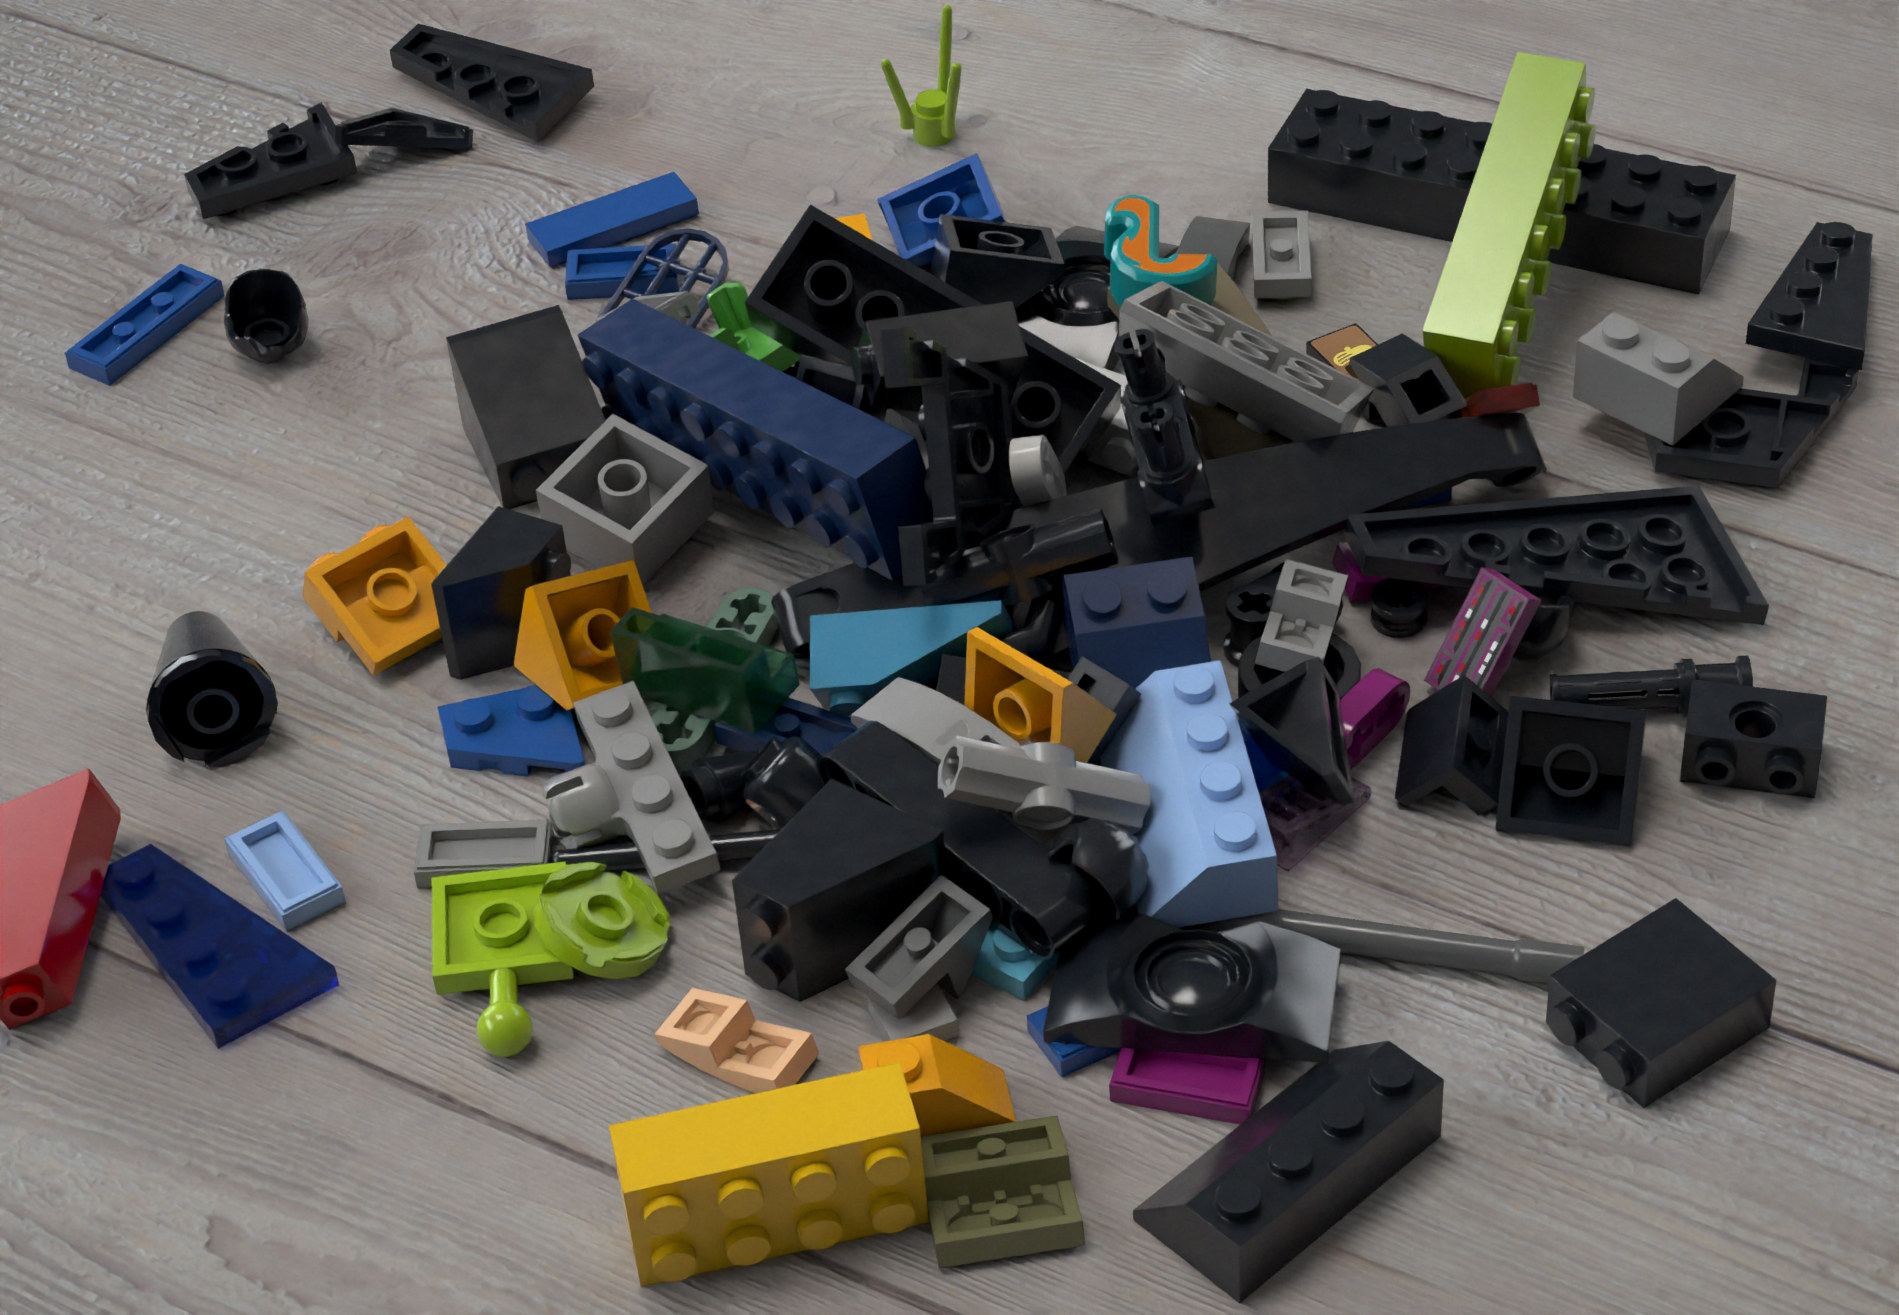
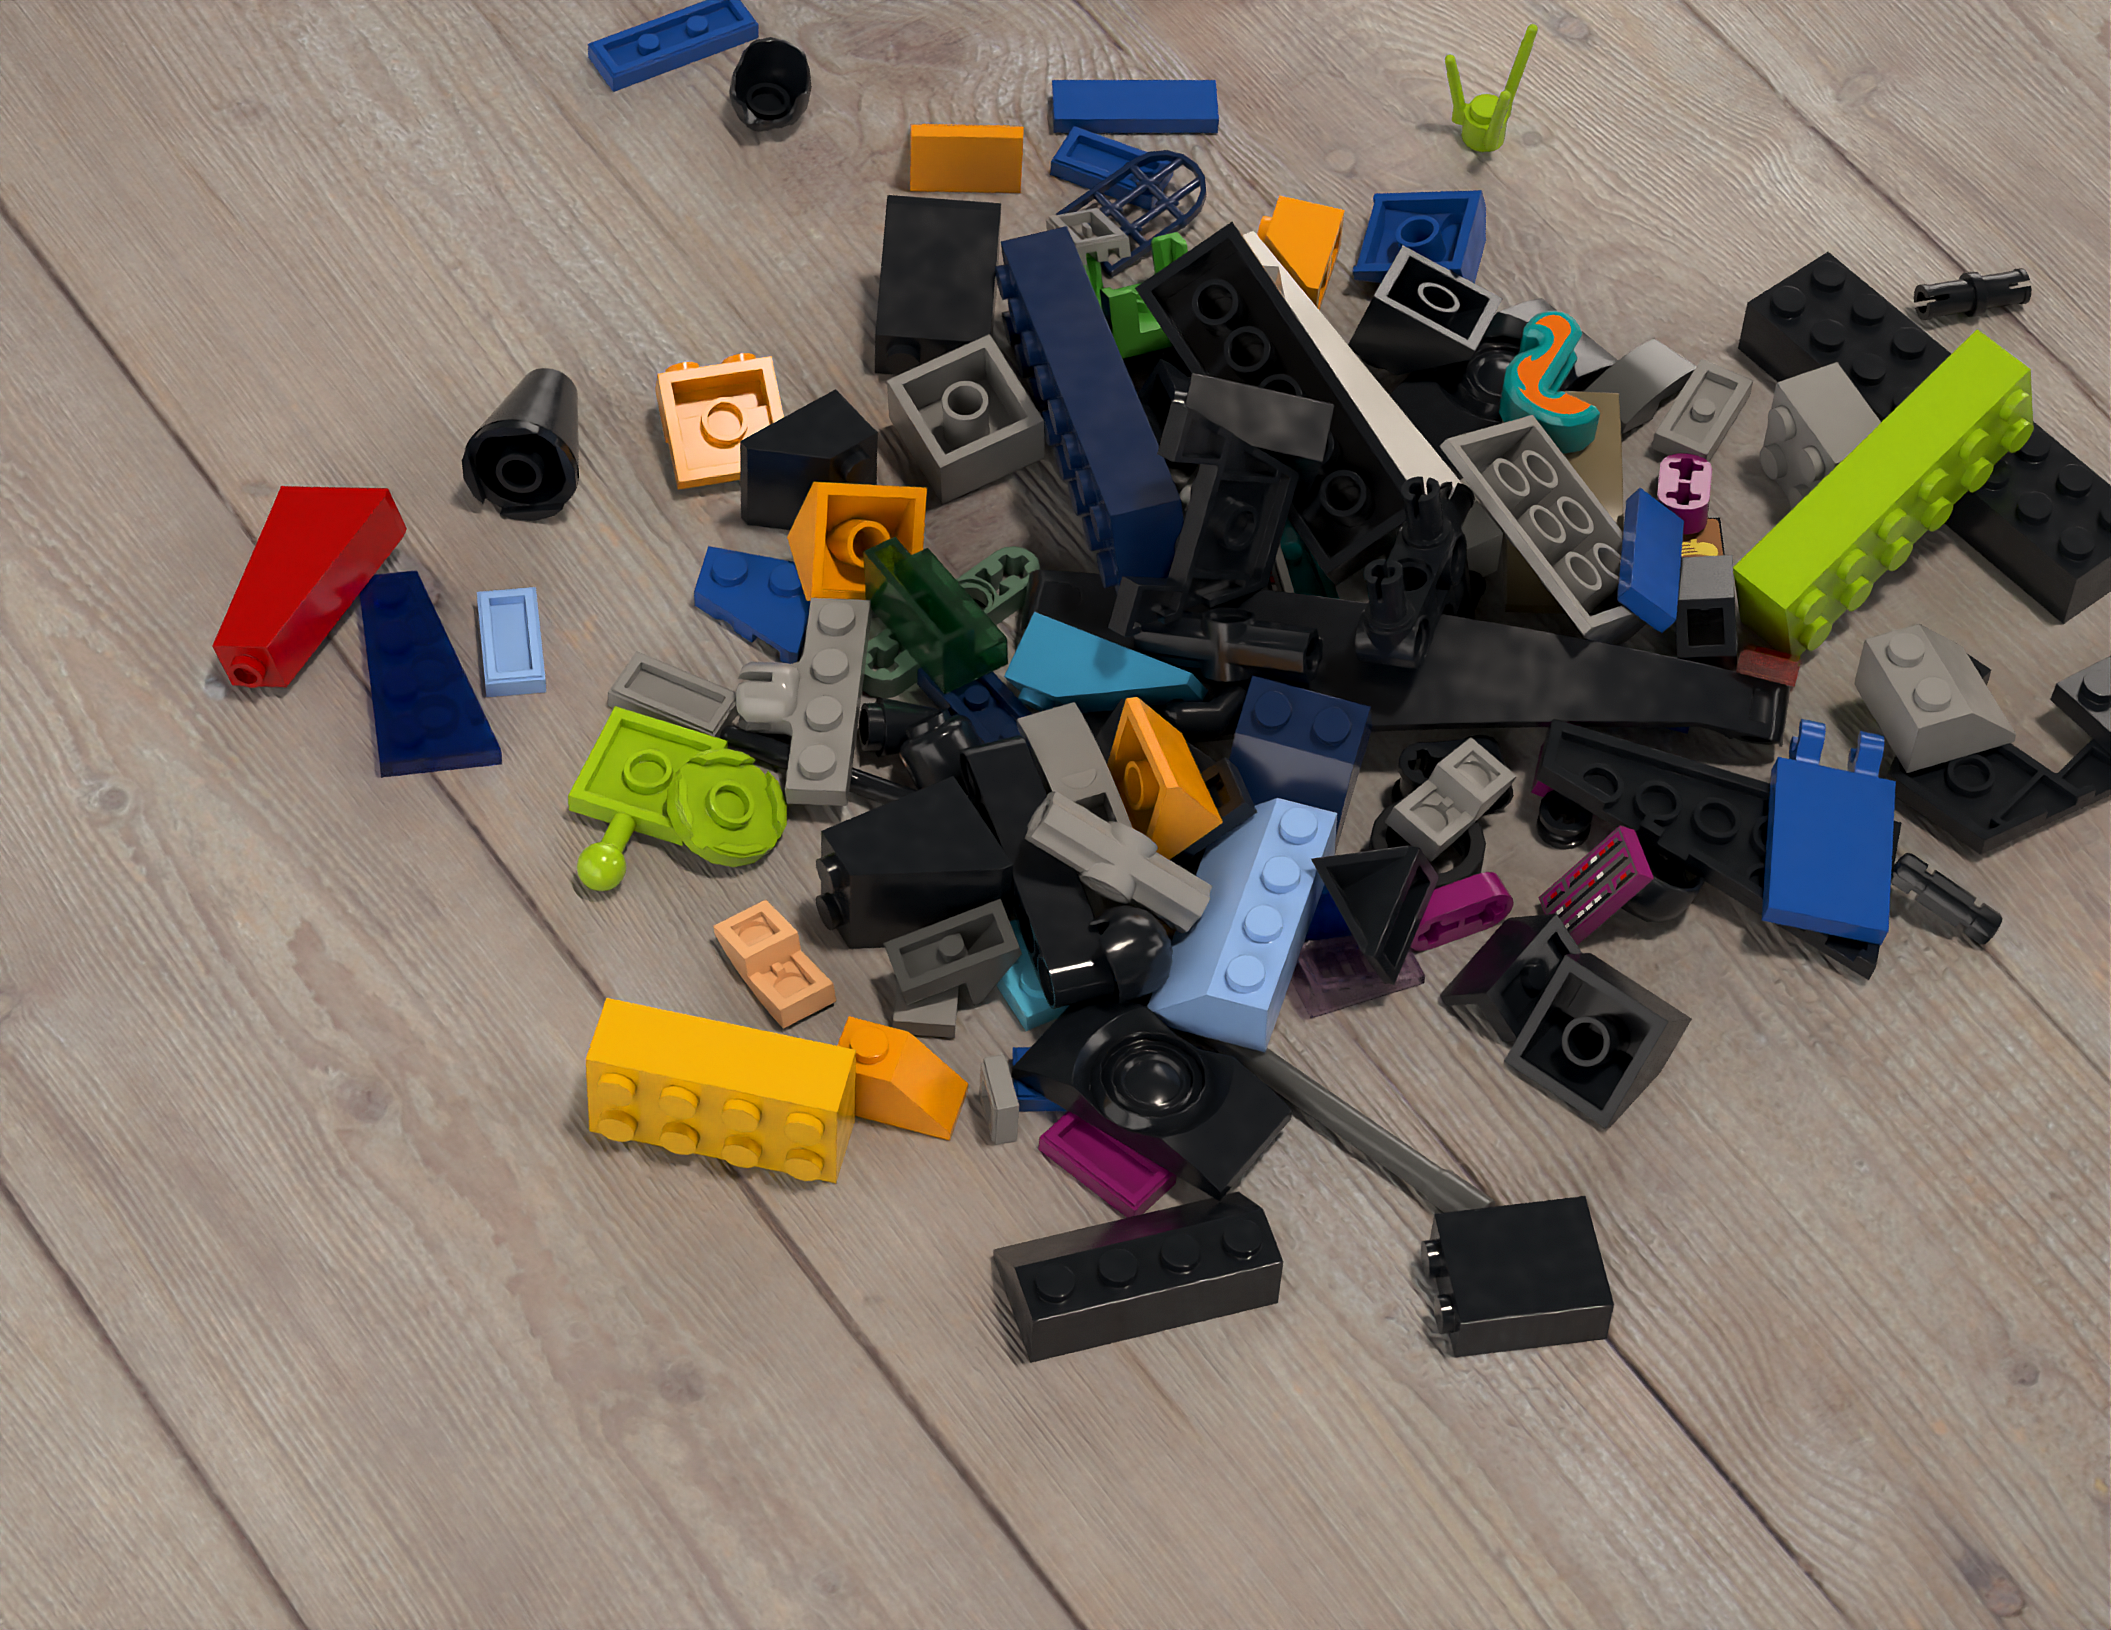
camera: 20 degrees right, 10 degrees up
olive slope [921,1115,1085,1268] -> none
white beam [1009,435,1067,507] -> none
black pin [1549,655,1753,717] -> none
black brick [1680,679,1827,798] -> none
none -> light orange slope [910,124,1024,193]
none -> light grey tile [979,1054,1019,1145]
none -> blue tile [1617,488,1684,633]
none -> magenta beam [1657,453,1712,534]
none -> light grey brick [1760,362,1881,509]
none -> blue tile [1762,719,1896,945]
none -> black axle [1891,853,2003,944]
none -> black pin [1914,268,2032,320]

